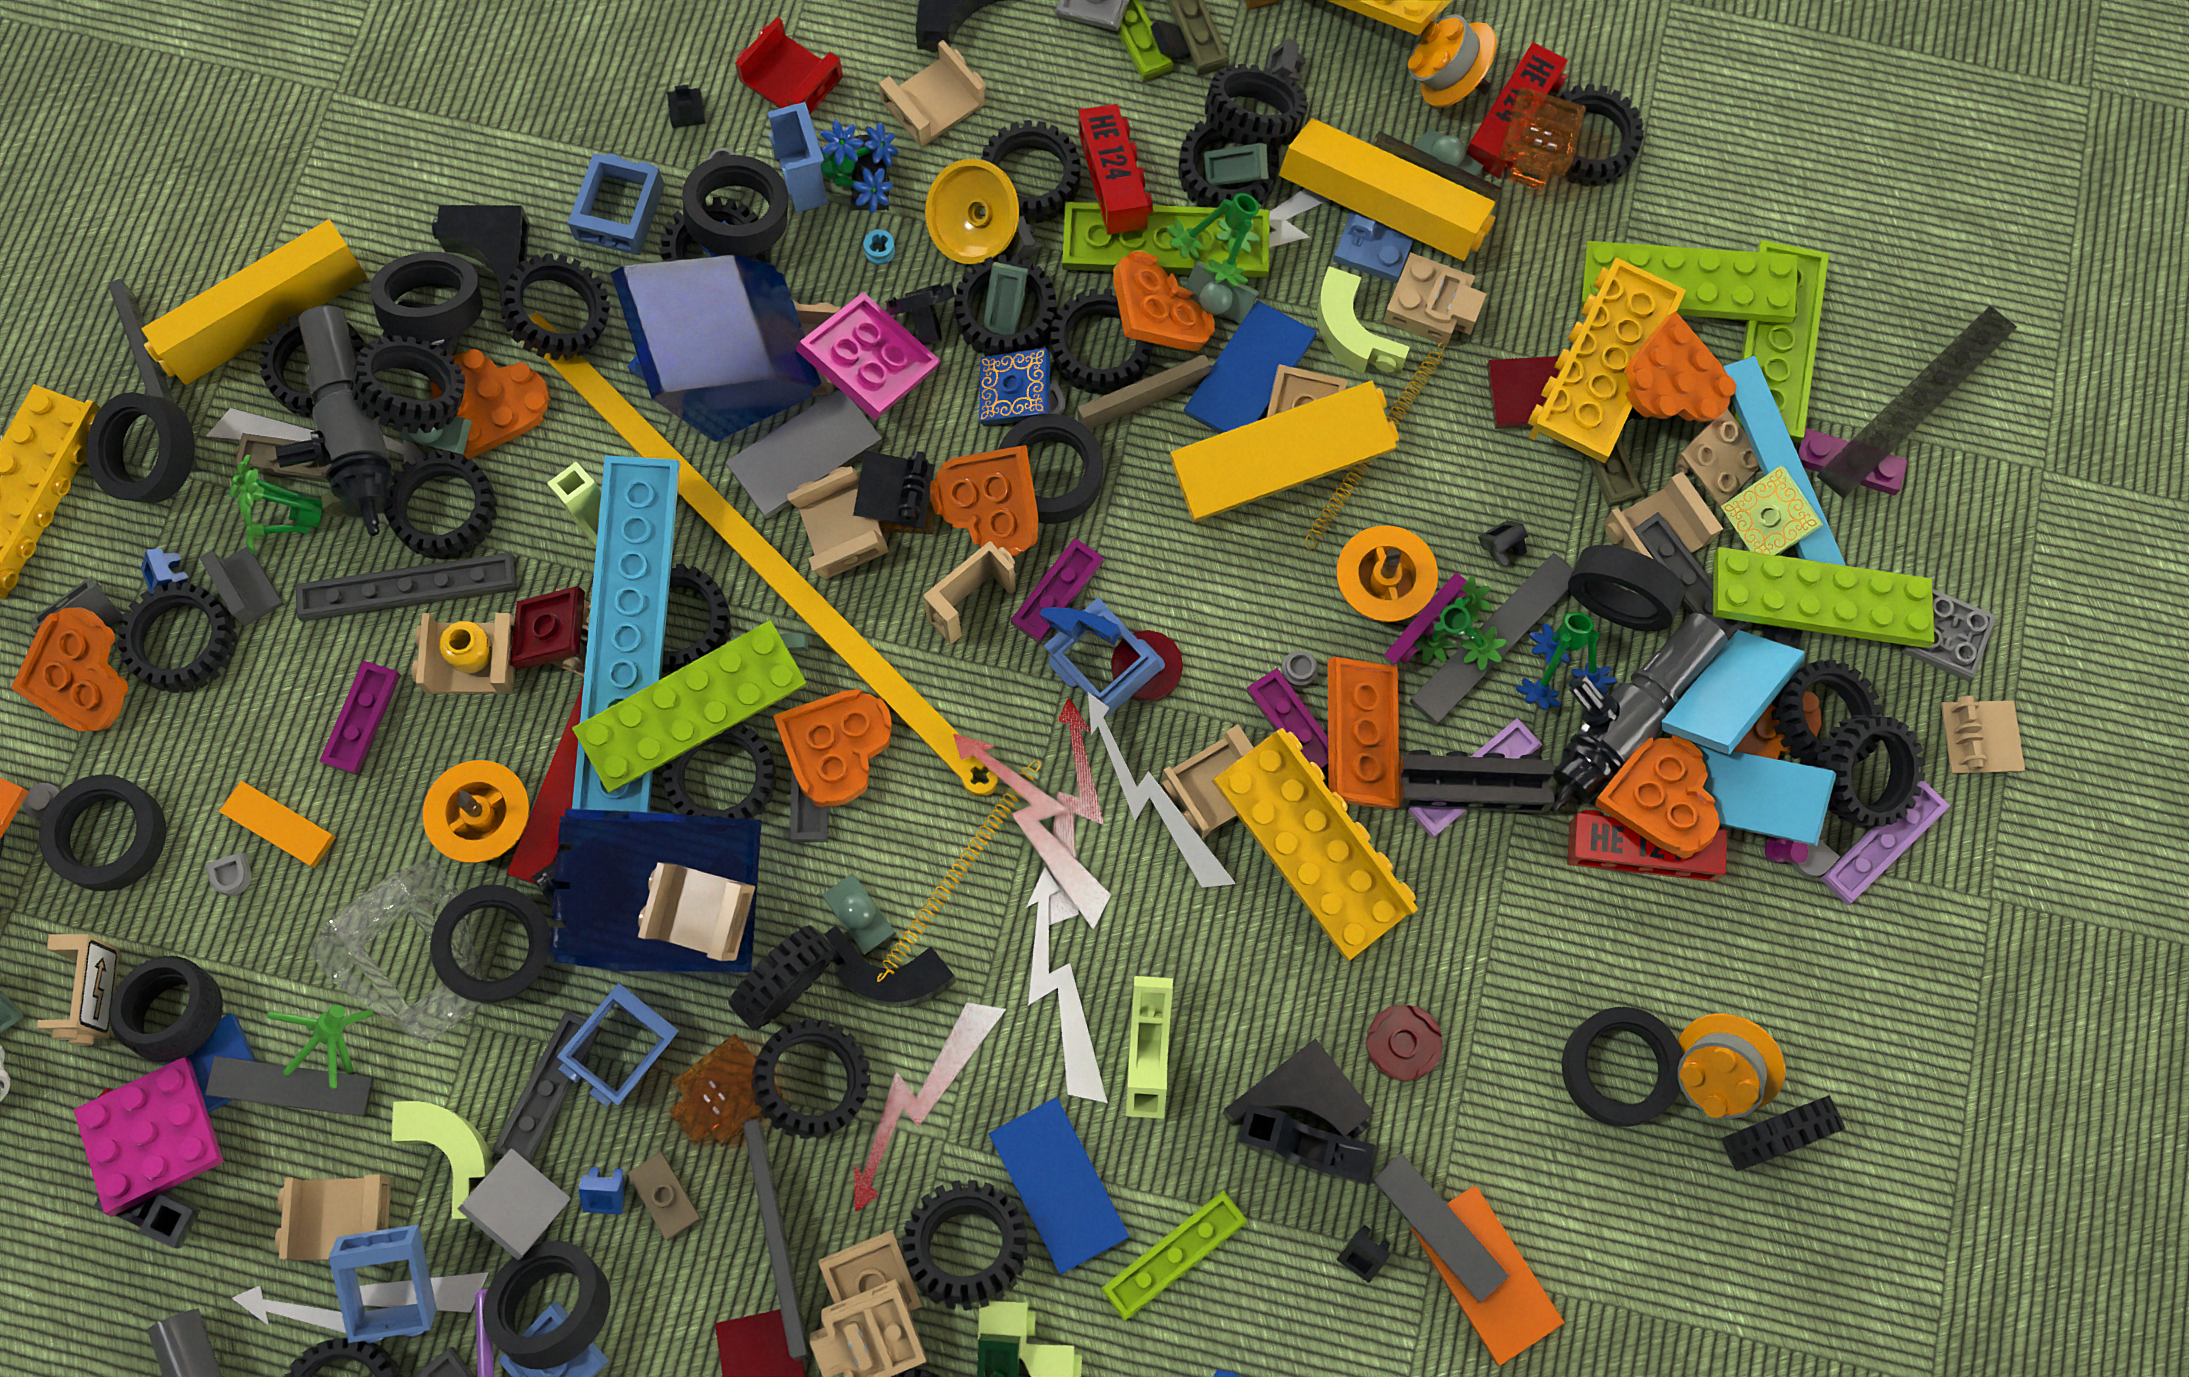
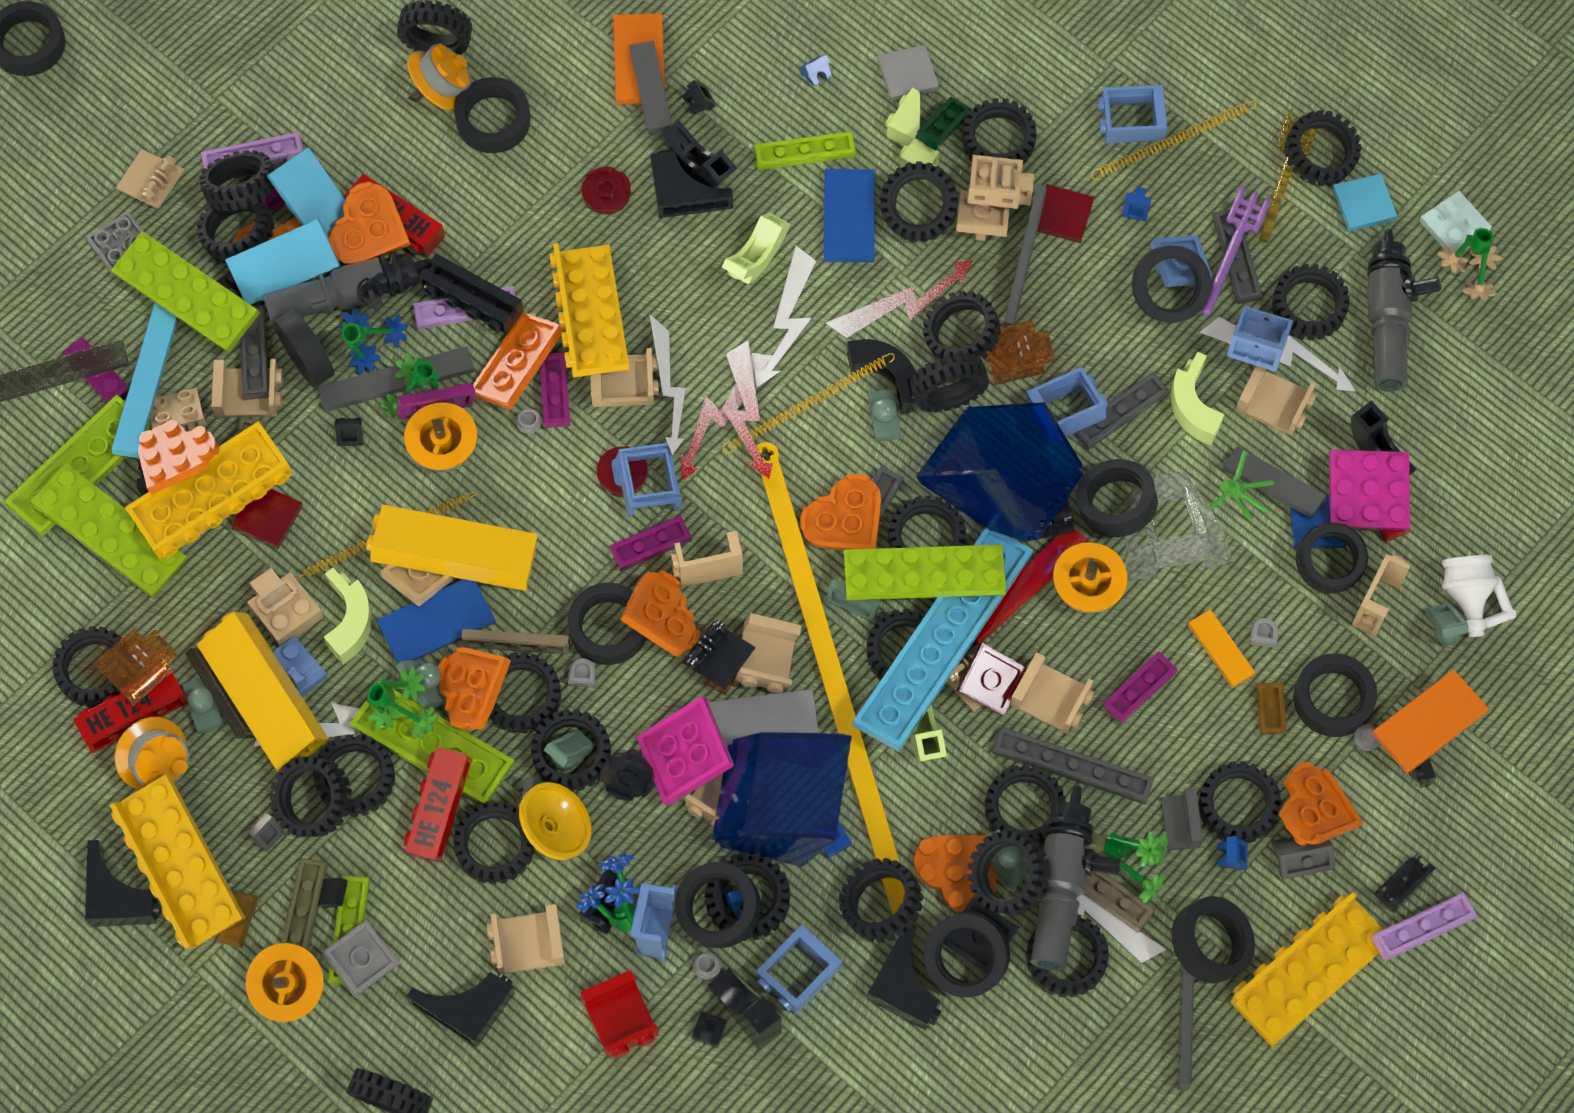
camera: 150 degrees left, 5 degrees down
yellow brick [141,219,368,386] -> none
yellow head [439,621,493,673] -> none
light grey tile [458,1148,571,1260] -> none
blue tile [579,1167,625,1215] -> none
dark tan plate [627,1152,702,1241] -> none
tan panel [638,862,755,961] -> none
medium azure bush [864,230,895,265] -> none
blue plate [979,348,1050,426] -> none
blue slope [1039,607,1121,646] -> none
sand green tile [1204,143,1268,187] -> none
yellowish green plate [1721,465,1823,555] -> none
none -> black arch [708,968,781,1051]
none -> pearl gold tile [1256,682,1287,734]

